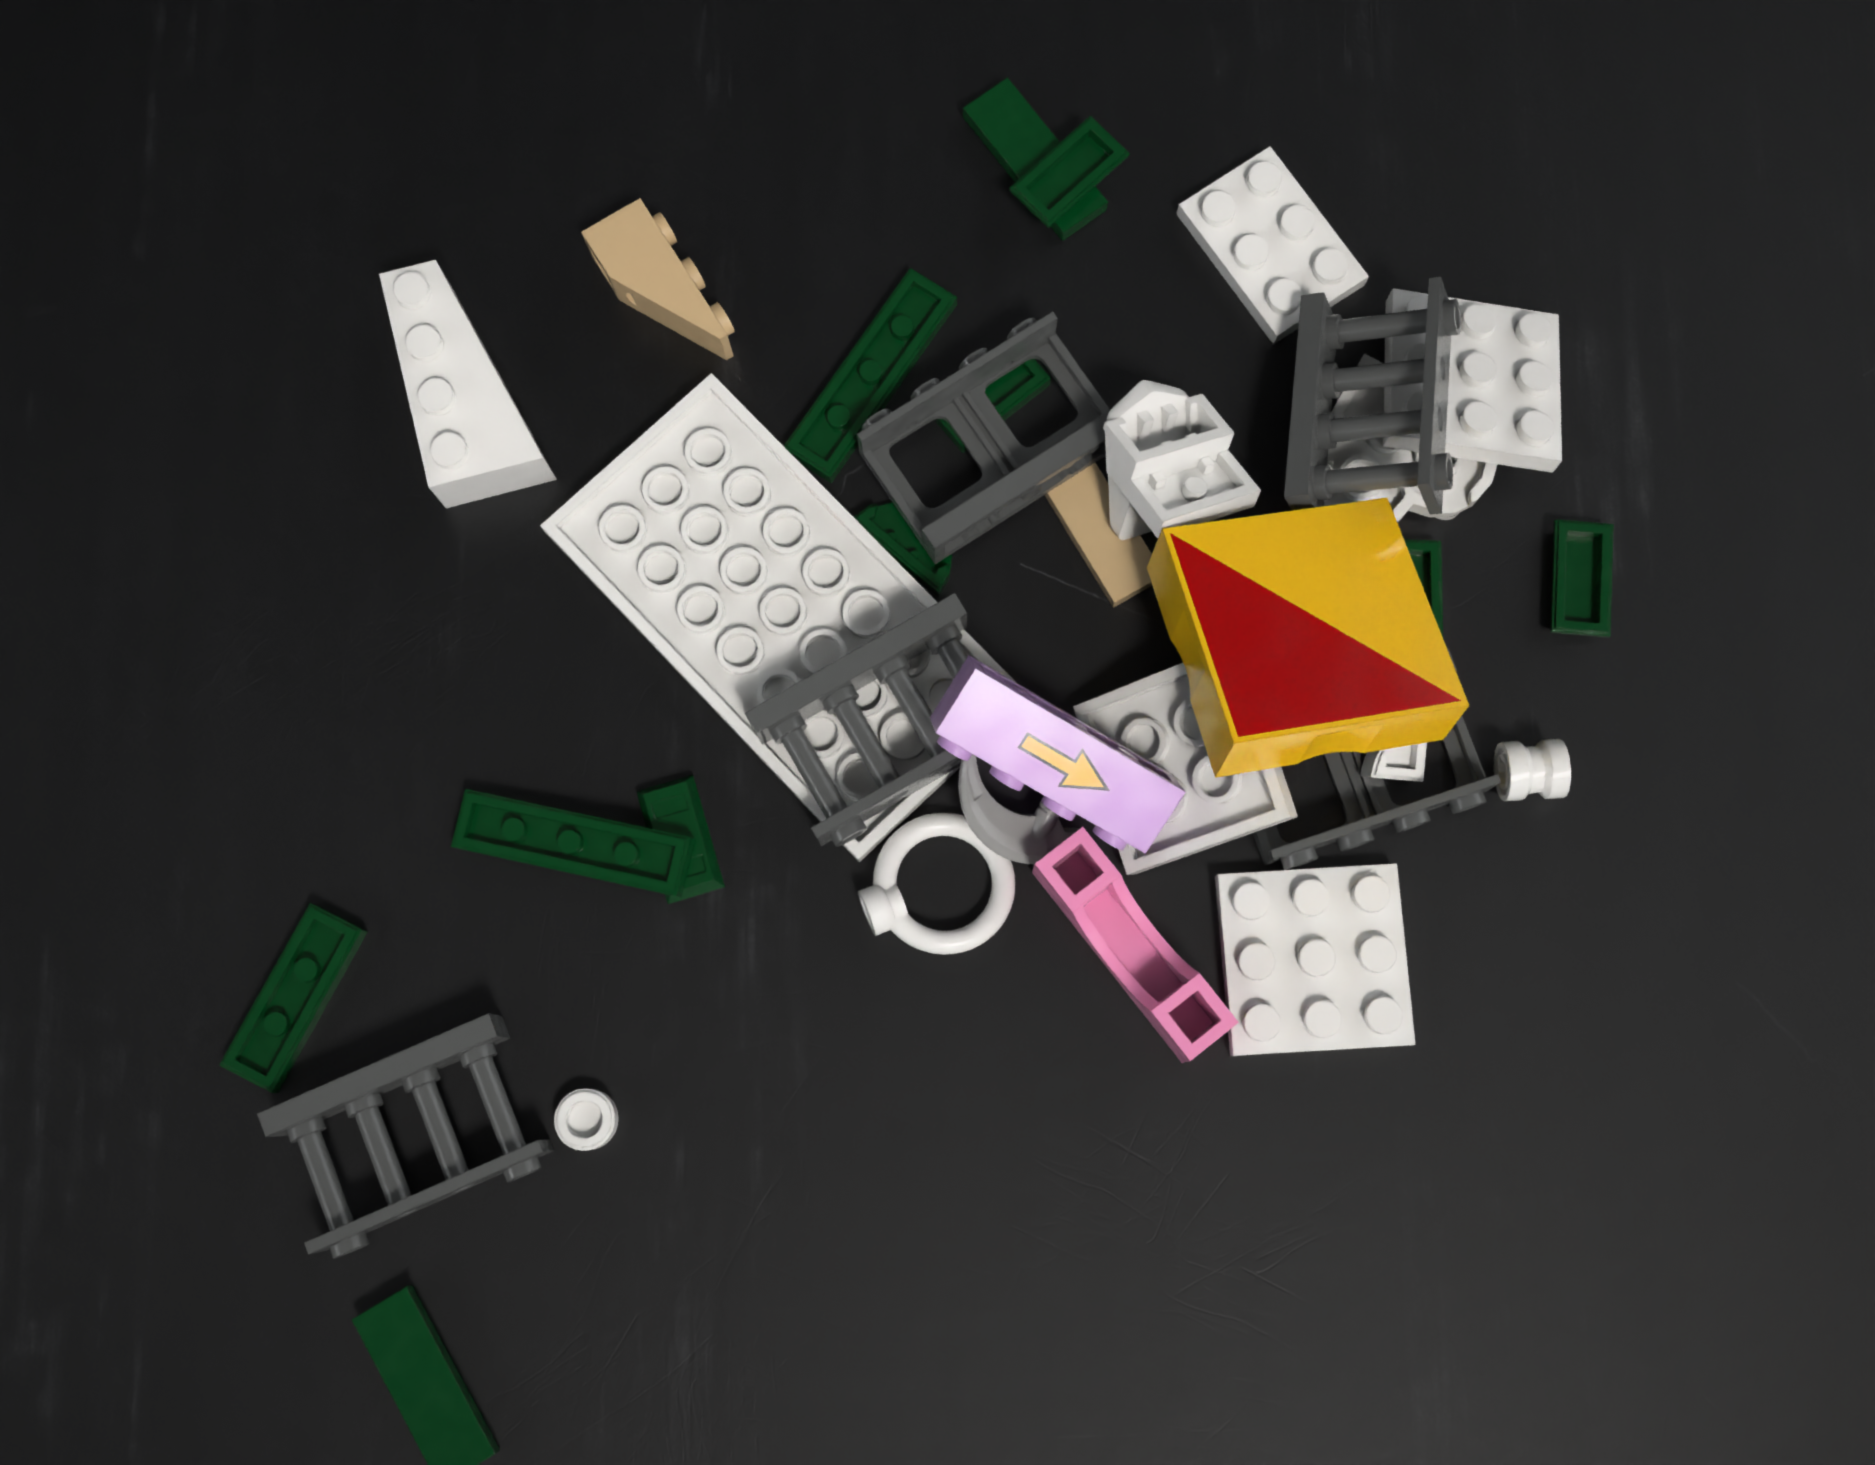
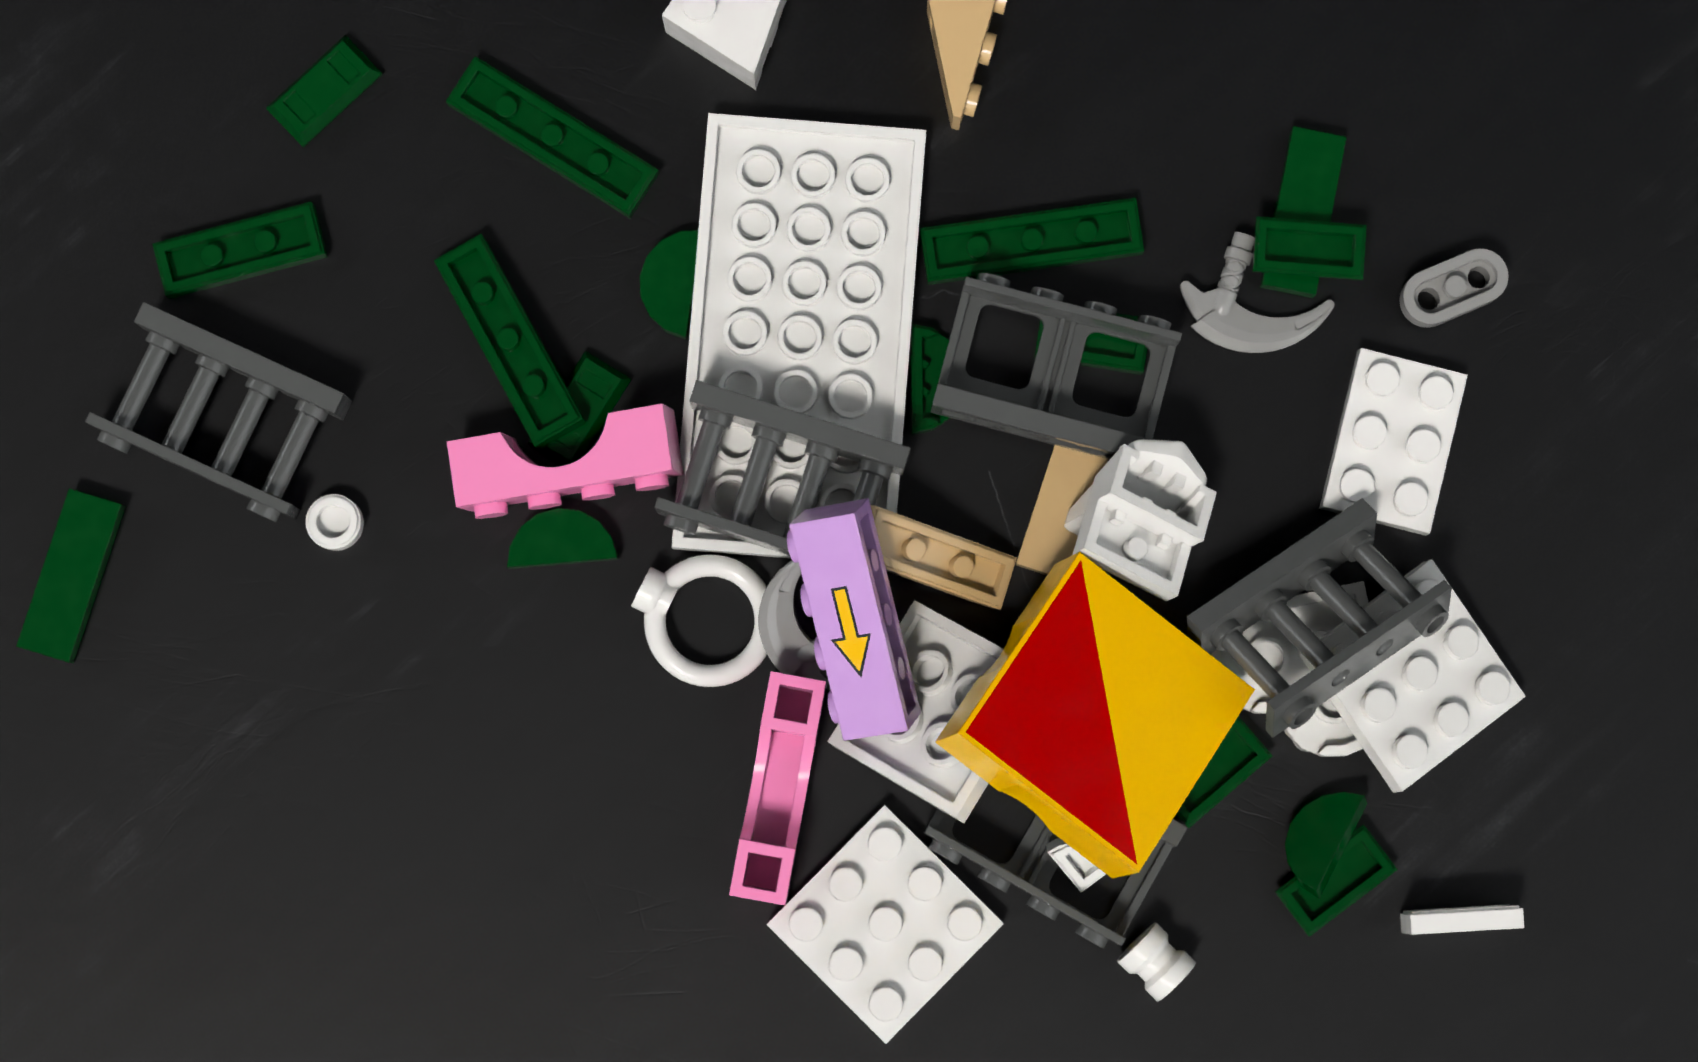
camera: 45 degrees right, 5 degrees up
none -> dark green tile [266,35,383,148]
none -> dark green tile [446,56,659,219]
none -> bright pink arch [447,404,684,519]
none -> dark green tile [507,508,619,569]
none -> dark green tile [640,230,698,340]
none -> tan tile [870,505,1017,610]
none -> light grey piece [1180,232,1335,353]
none -> dark green tile [1285,792,1368,899]
none -> light grey plate [1399,249,1509,328]
none -> white tile [1400,904,1525,935]

